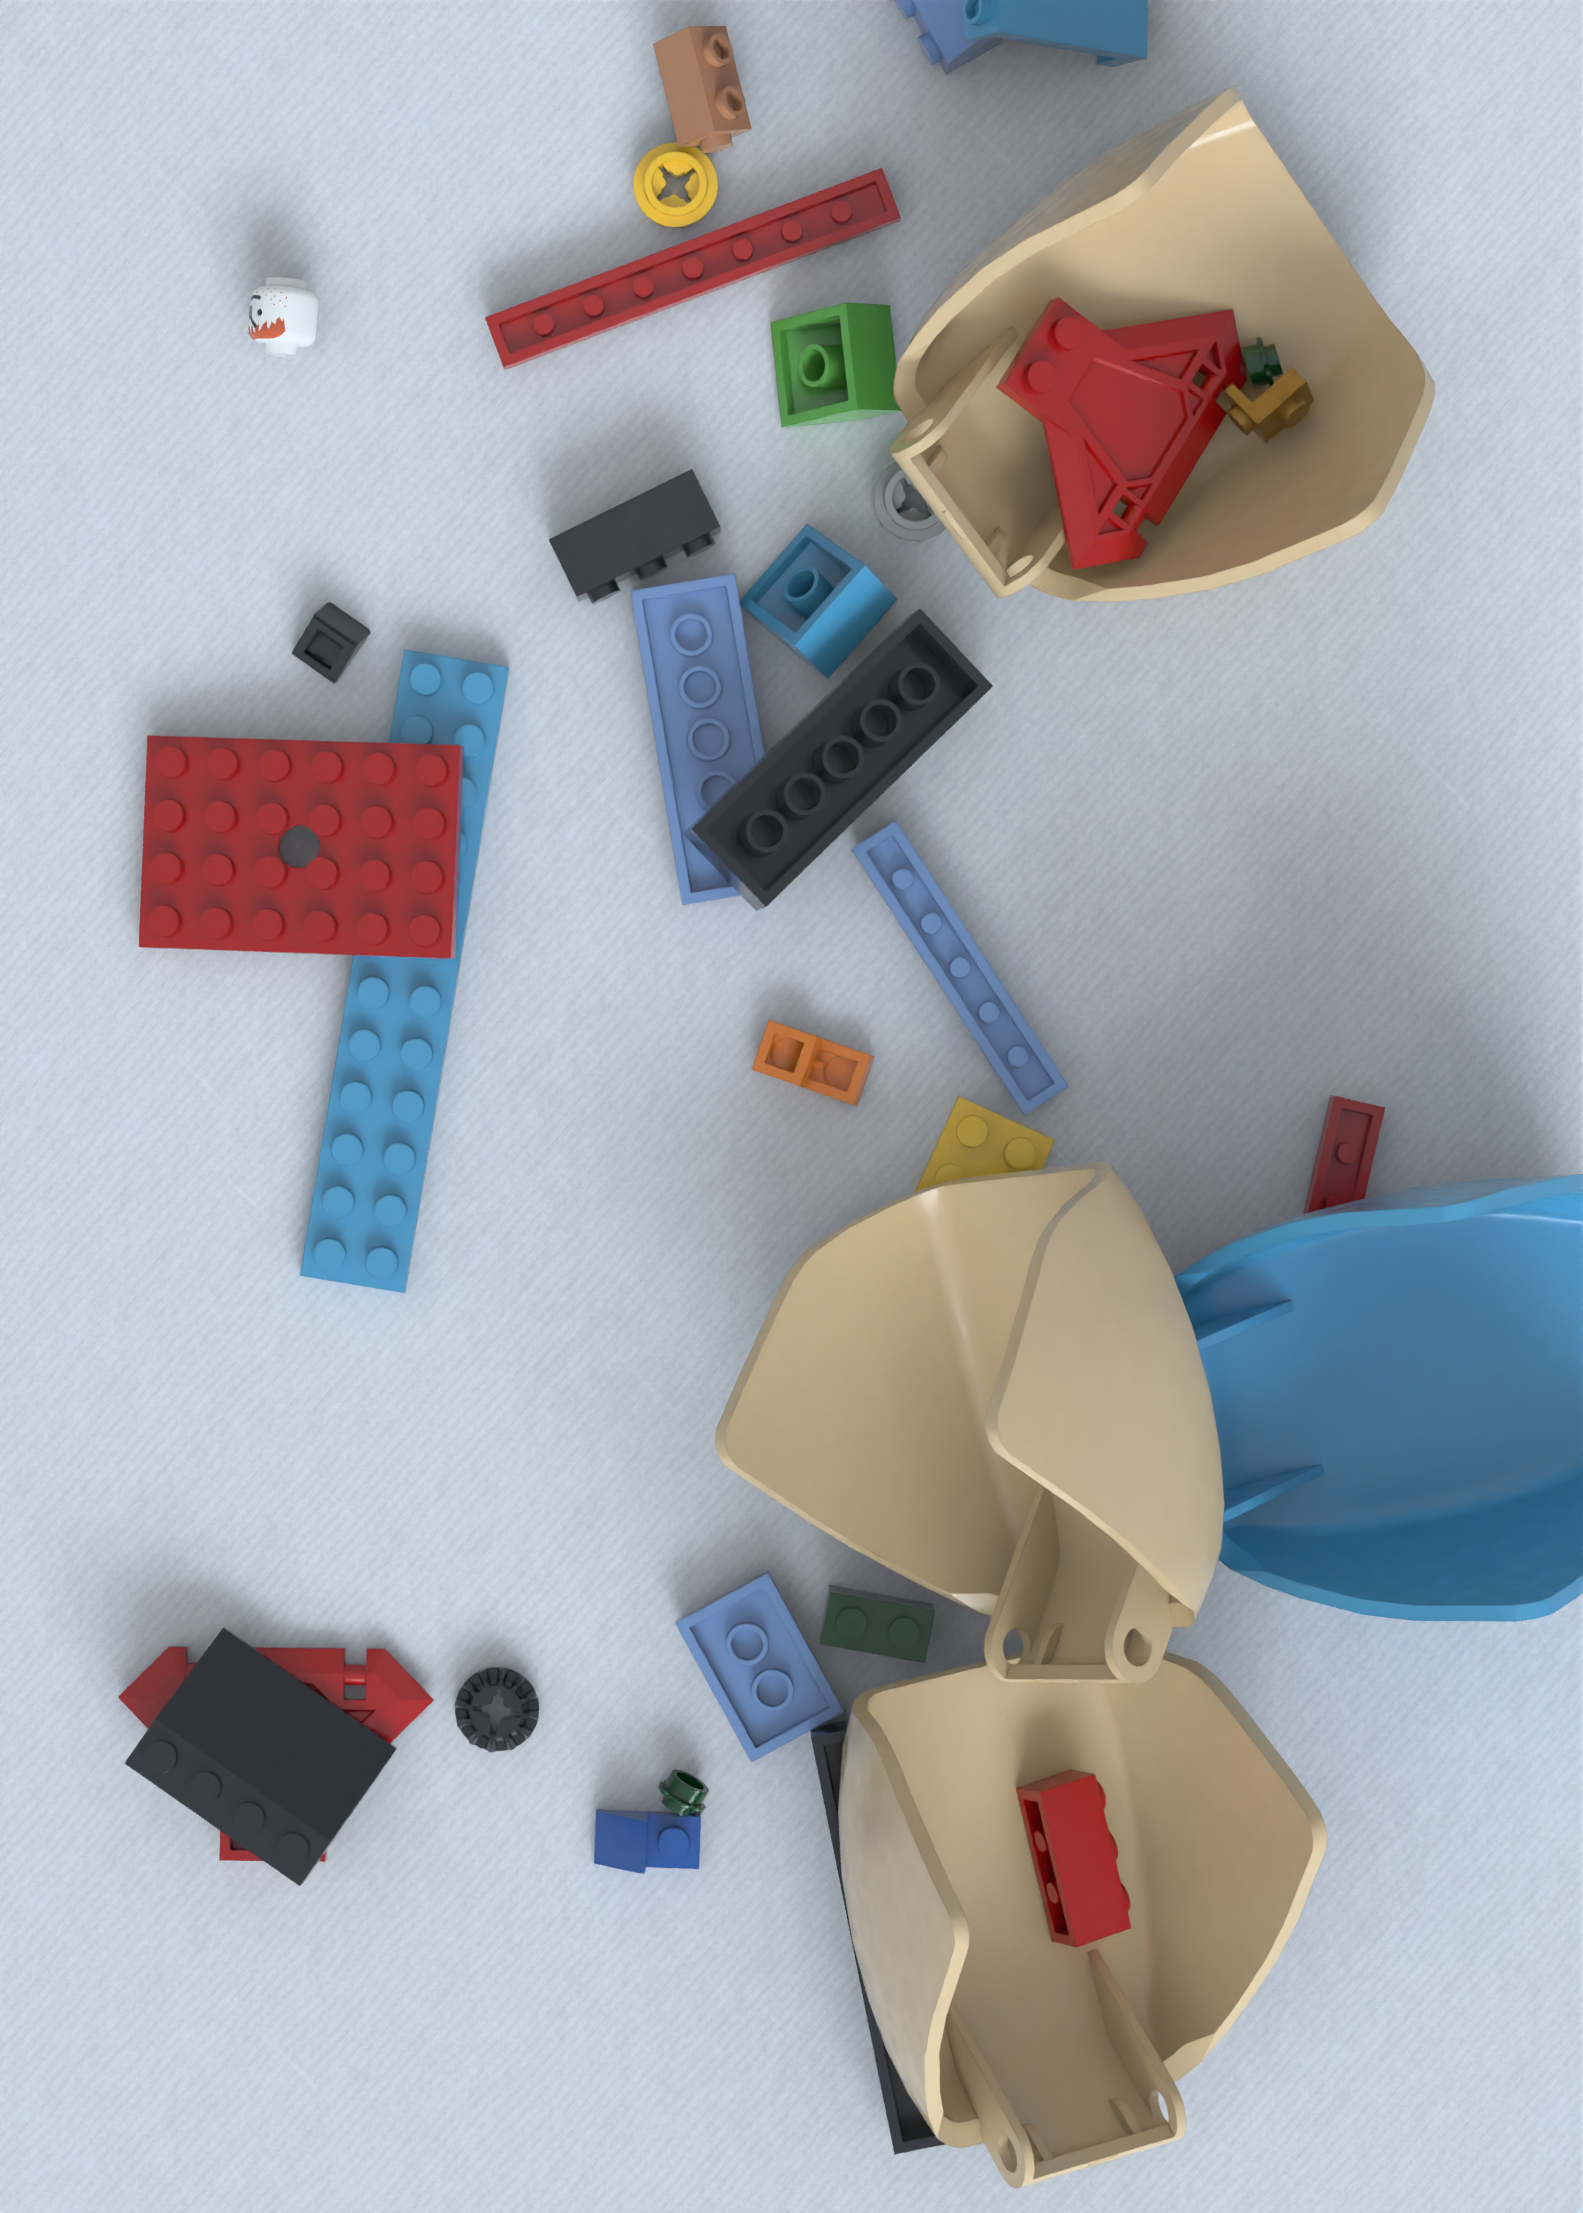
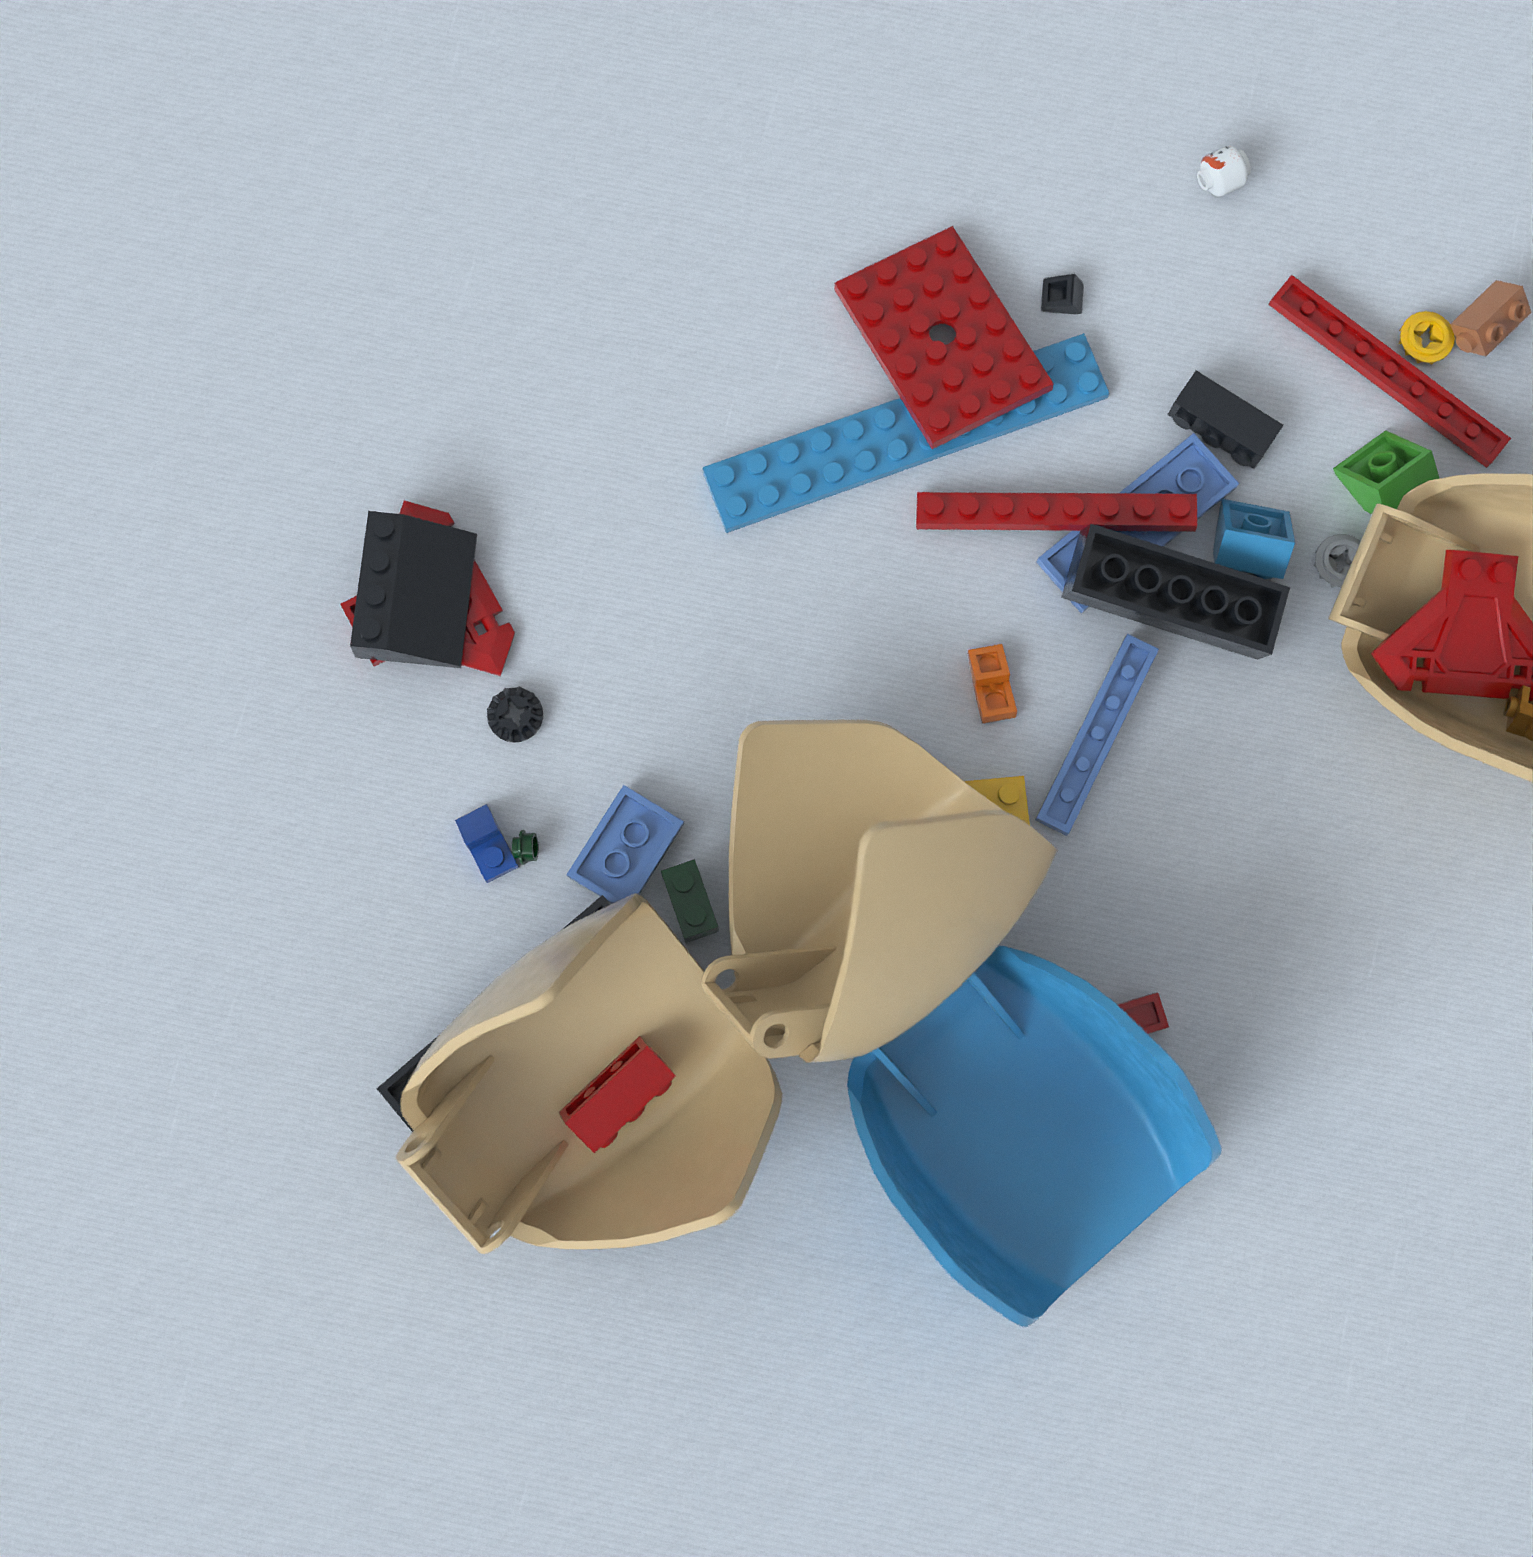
camera: 60 degrees right, 10 degrees down
none -> red plate [916,492,1197,532]

